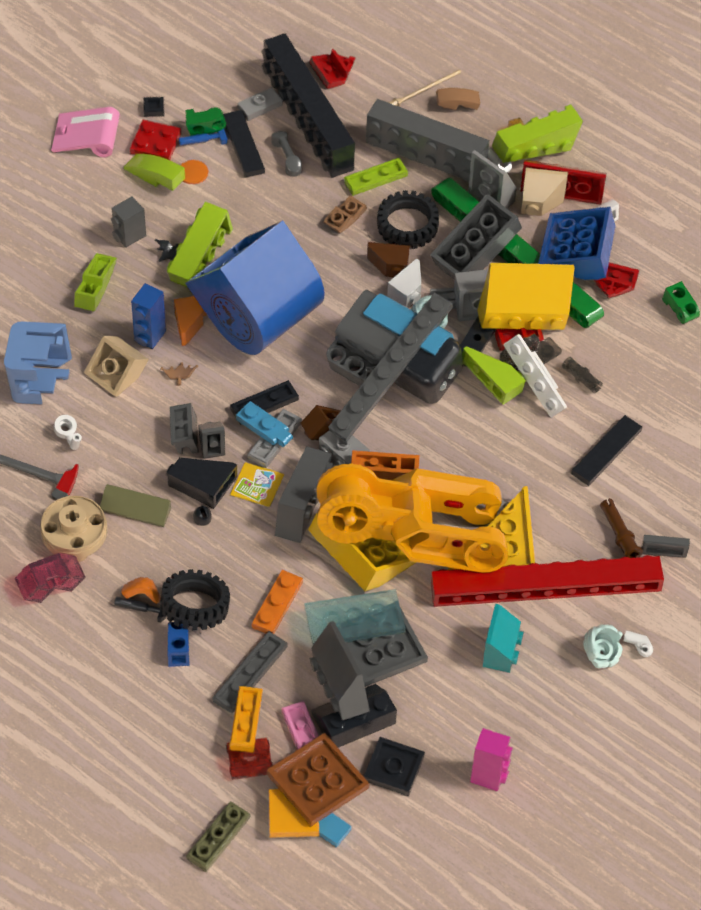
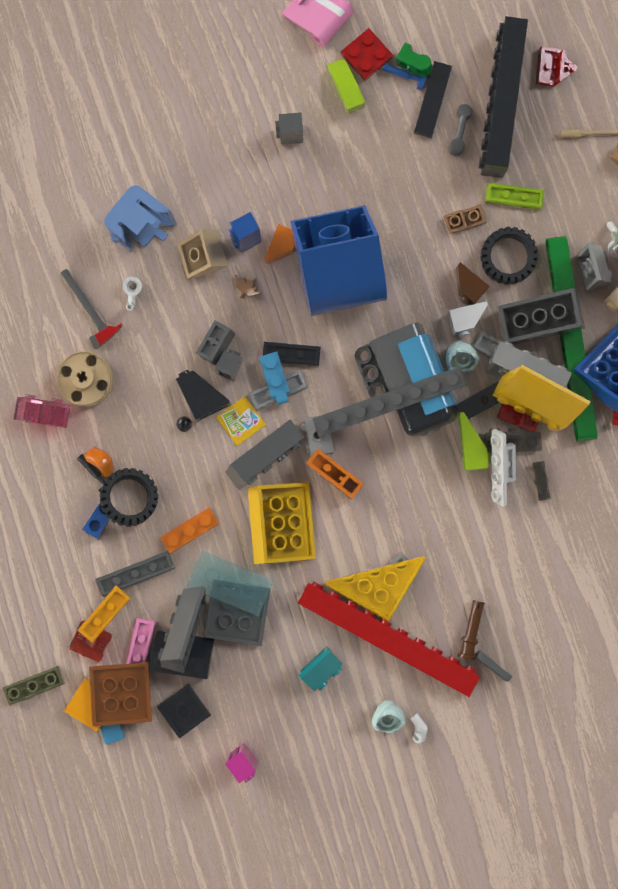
camera: 35 degrees right, 30 degrees up
lime slope [74,253,117,312] -> none
olive slope [100,484,171,527] -> none
black tile [143,97,164,117] -> none
black piece [155,239,179,262] -> none
lime wedge [167,202,233,288] -> none
orange piece [180,160,209,184] -> none
light grey plate [238,88,282,121] -> none
reddish brown slope [300,405,341,441] -> none
light orange arm [316,463,508,572] -> none
dark grey brick [366,99,489,181] -> none
black tile [571,415,643,486] -> none

